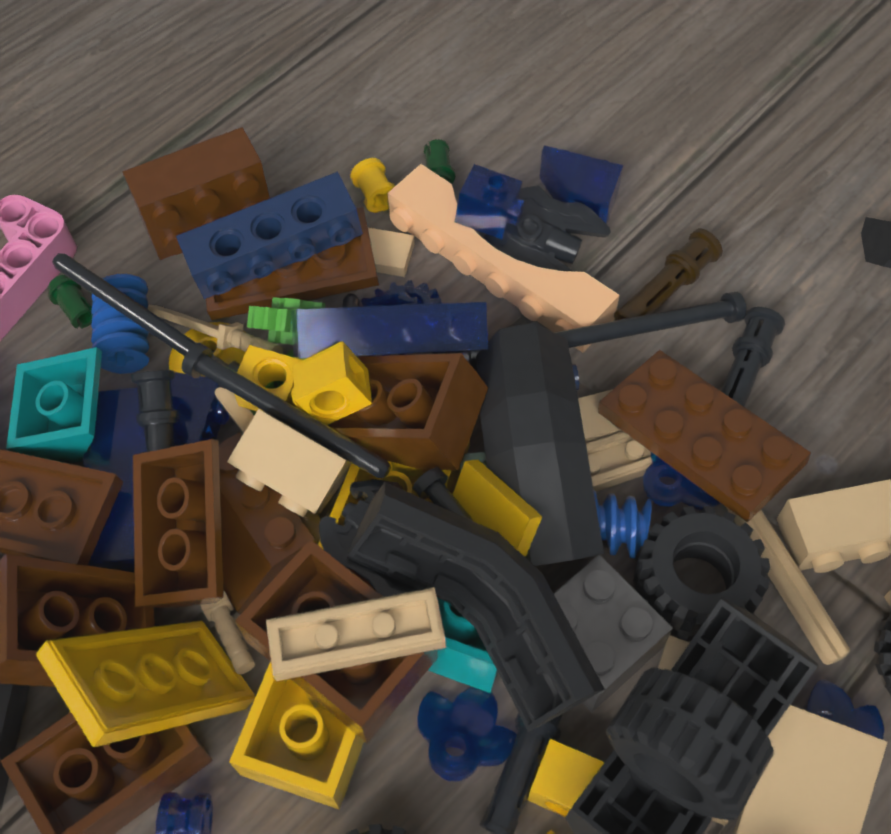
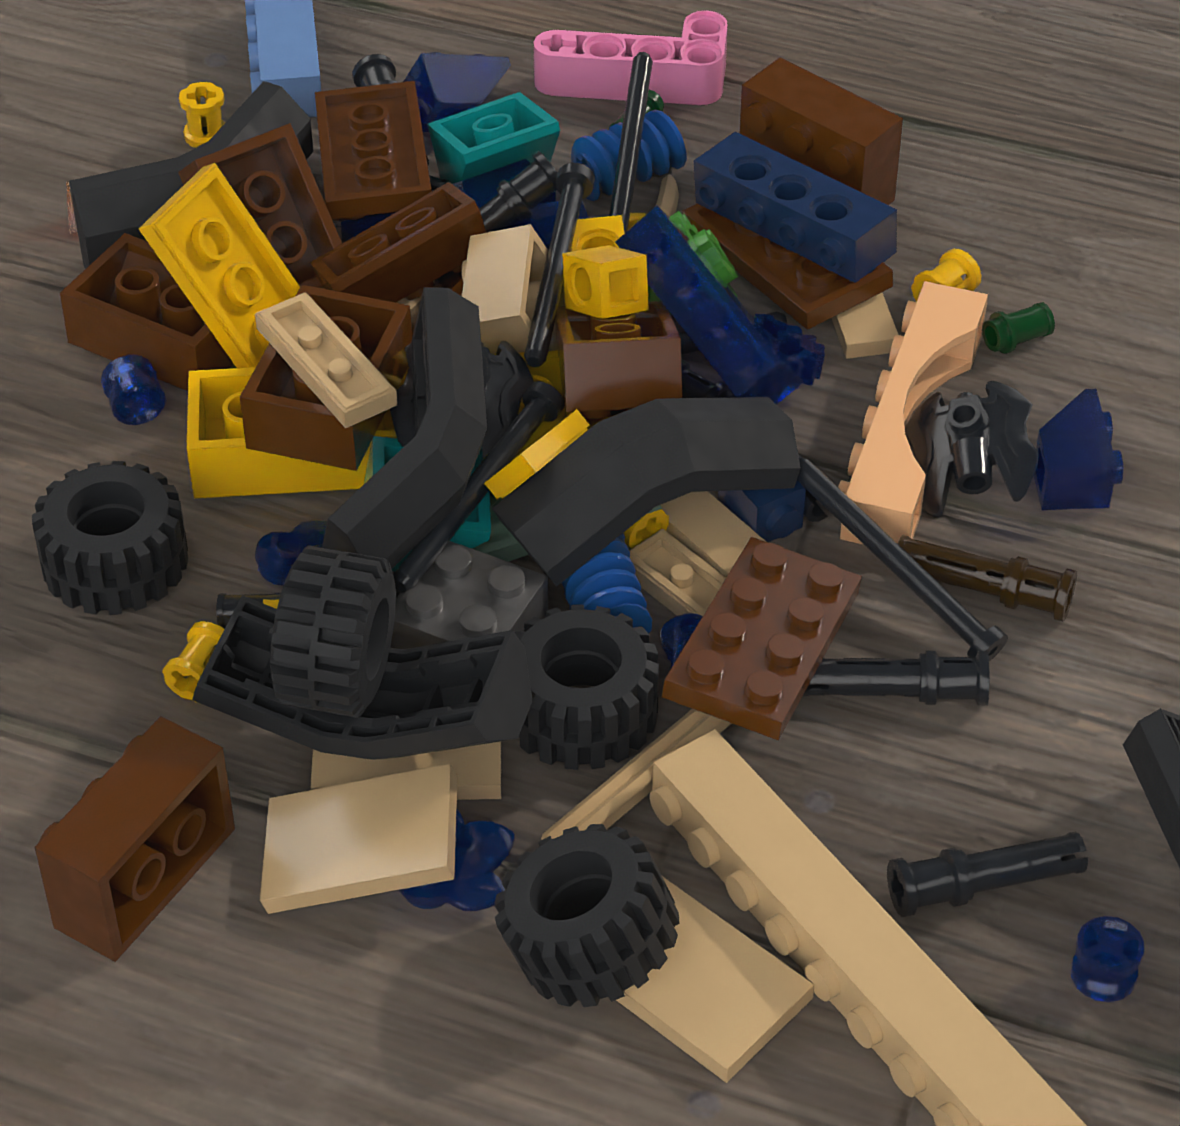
camera: 65 degrees right, 15 degrees down
clear blue brick [454,164,525,239] -> none

